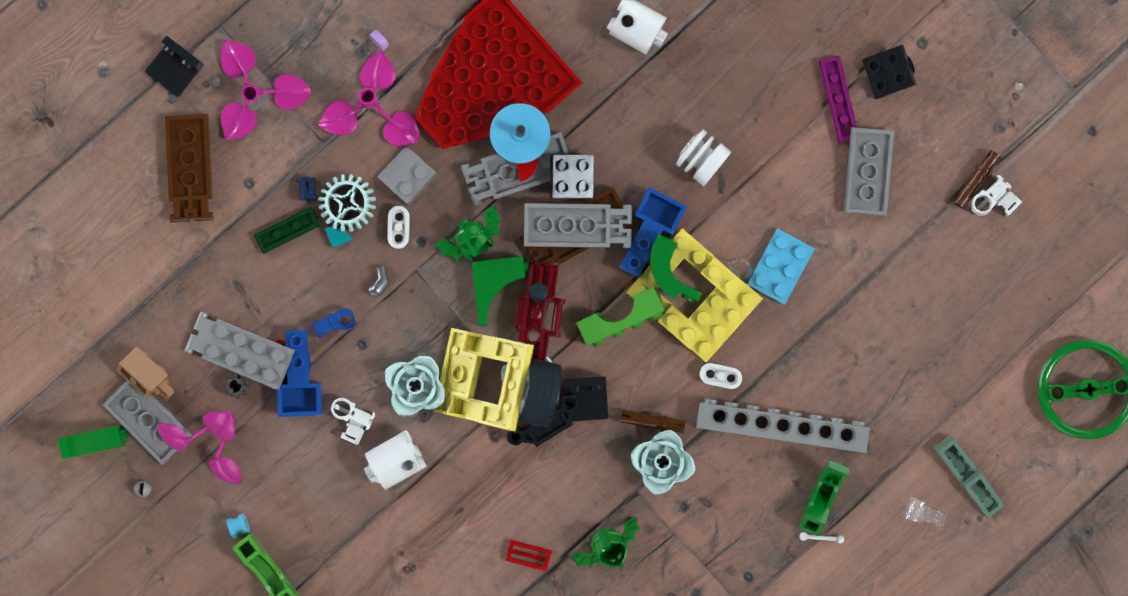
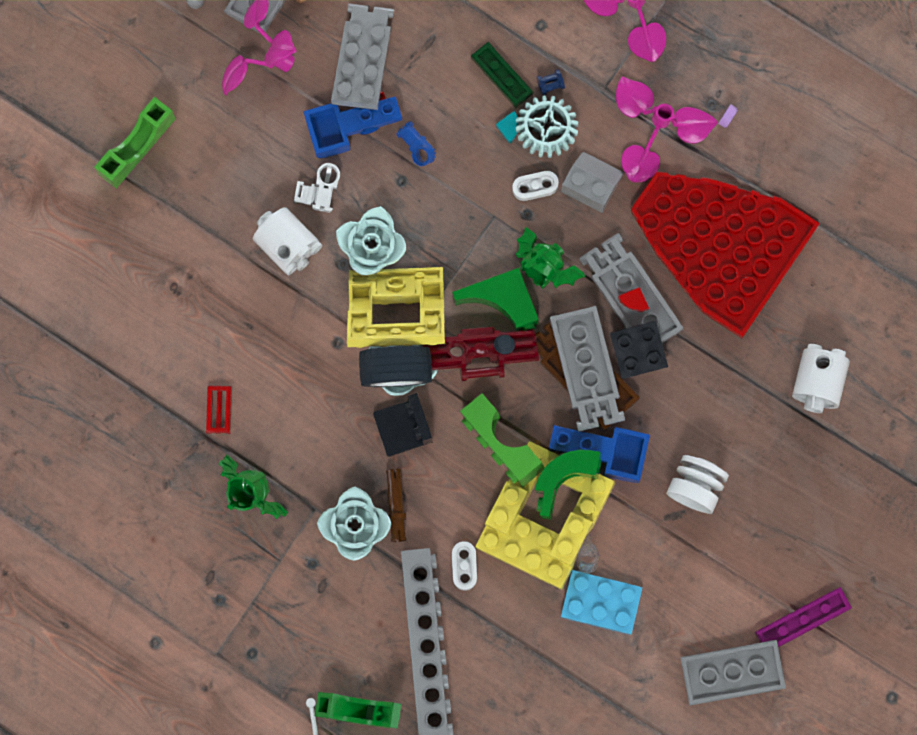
camera: 80 degrees right, 10 degrees down
dark grey gear [223,373,251,399] -> none
medium azure wheel [226,514,250,539] -> none
flat silver arm [368,266,389,297] -> none
medium azure piece [490,103,550,163] -> none
black plate [507,393,578,447] -> none
black plate [862,45,917,99] -> none

